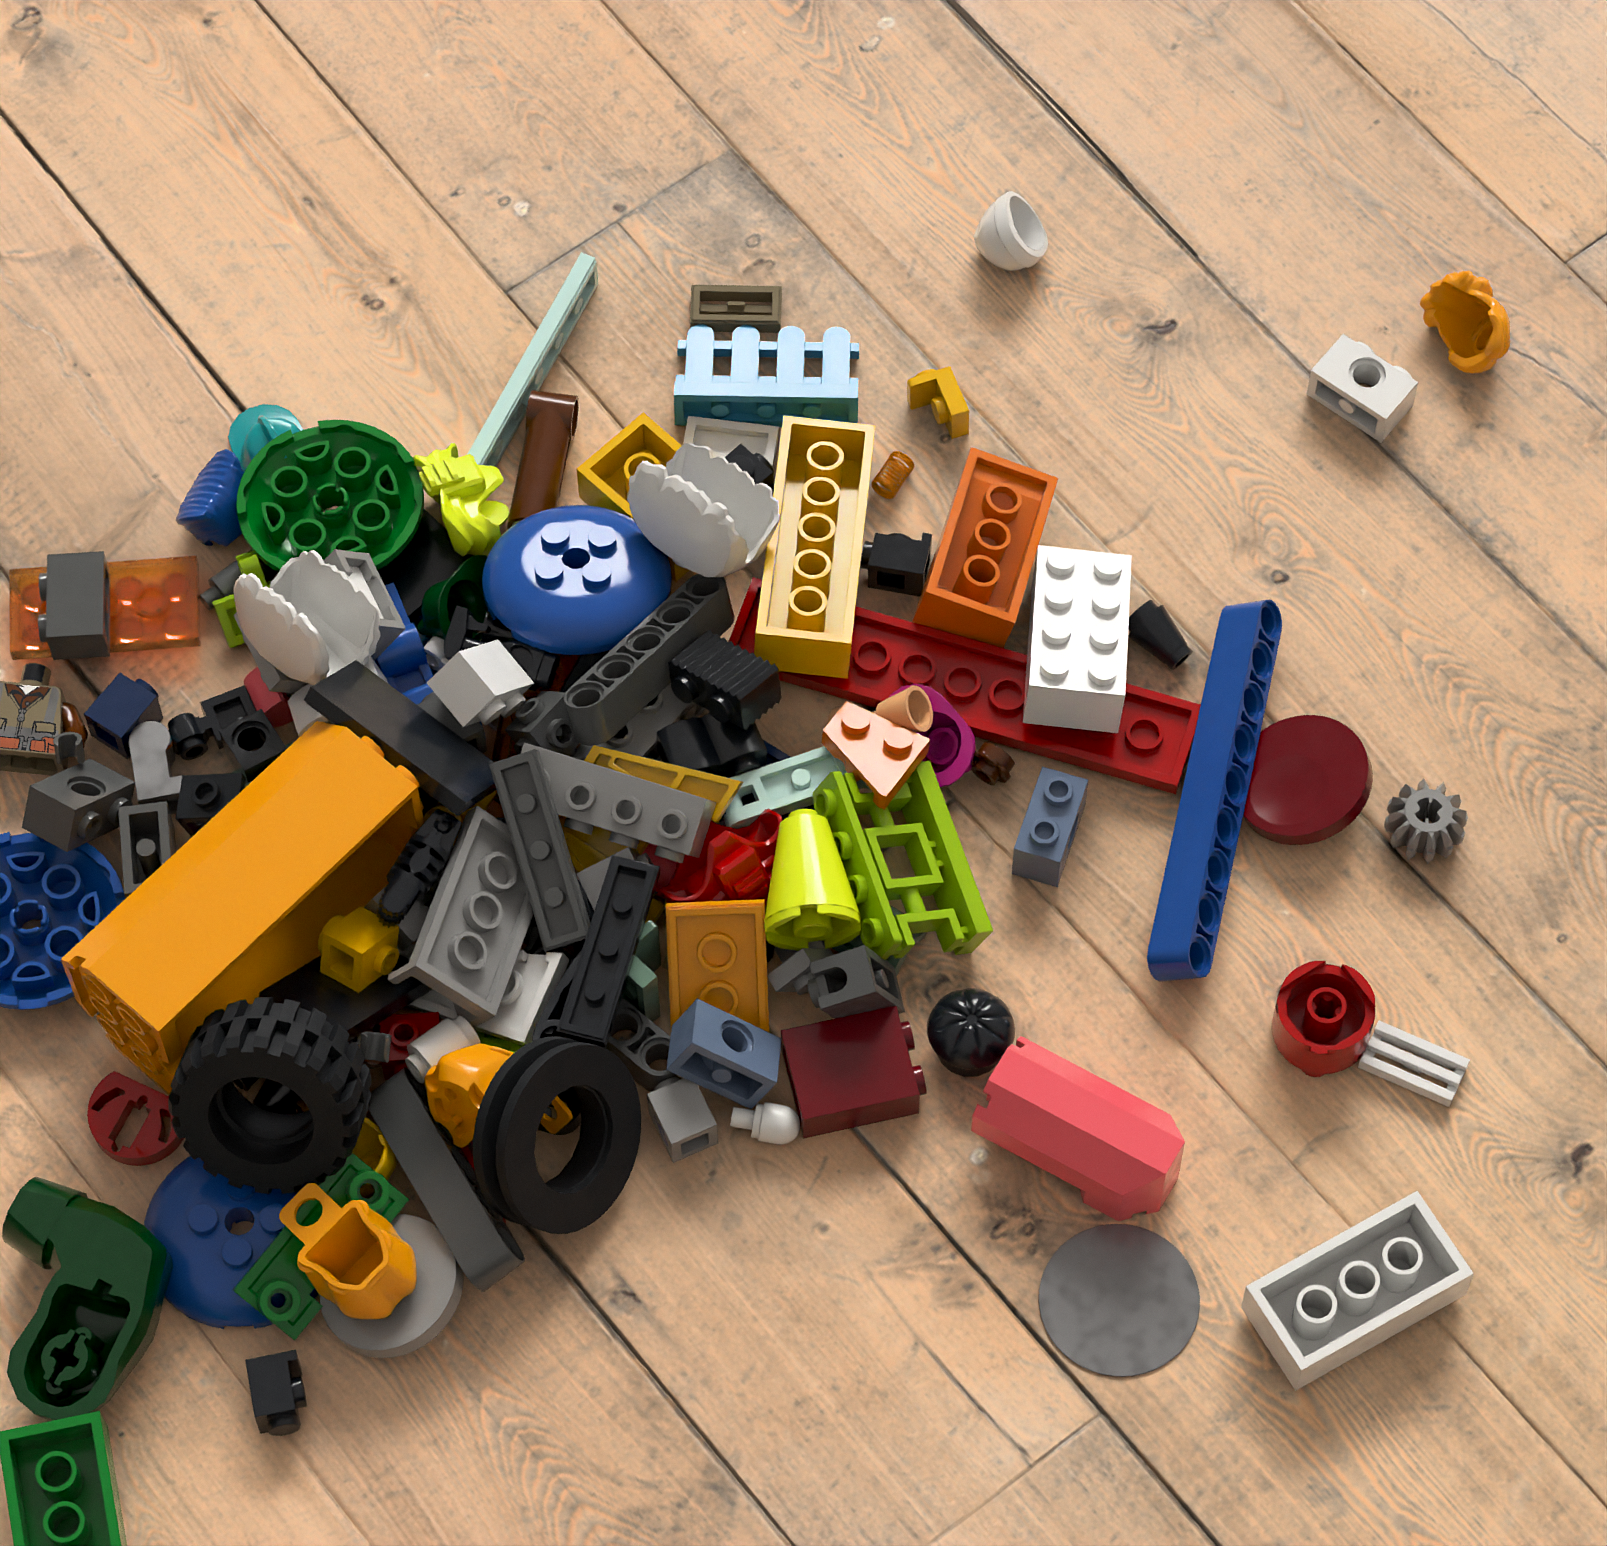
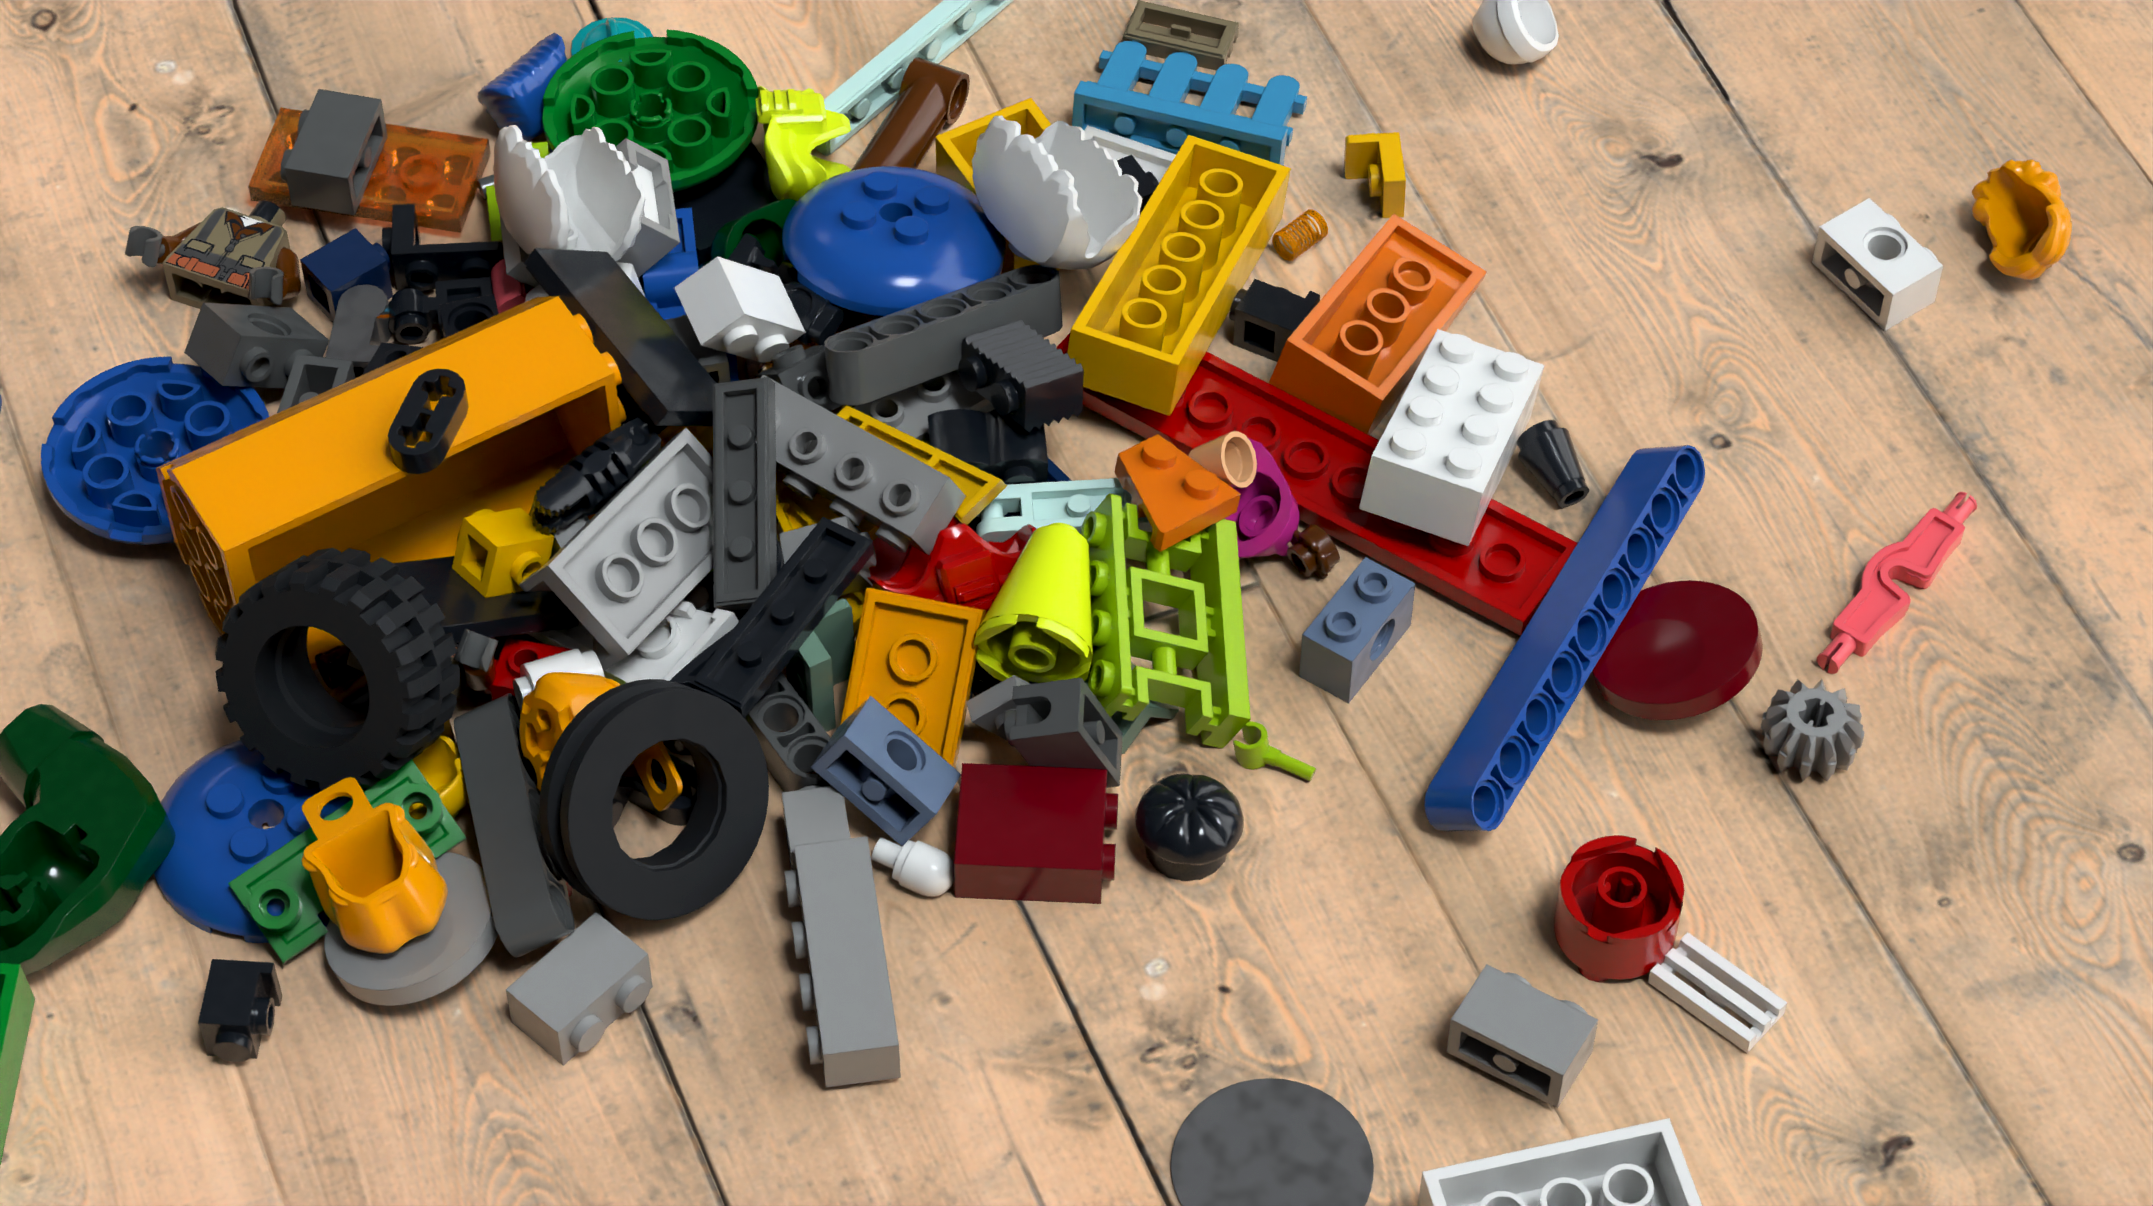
camera: 15 degrees right, 10 degrees down
red piece [87,1071,184,1166] -> none
coral brick [971,1036,1185,1221] -> none
none -> black bracket [382,204,505,291]
none -> black beam [388,368,469,474]
none -> light grey brick [506,912,653,1066]
none -> light grey brick [784,836,901,1087]
none -> lime hand [1233,721,1316,781]
none -> light grey brick [1447,964,1598,1108]
none -> coral piece [1817,492,1977,674]

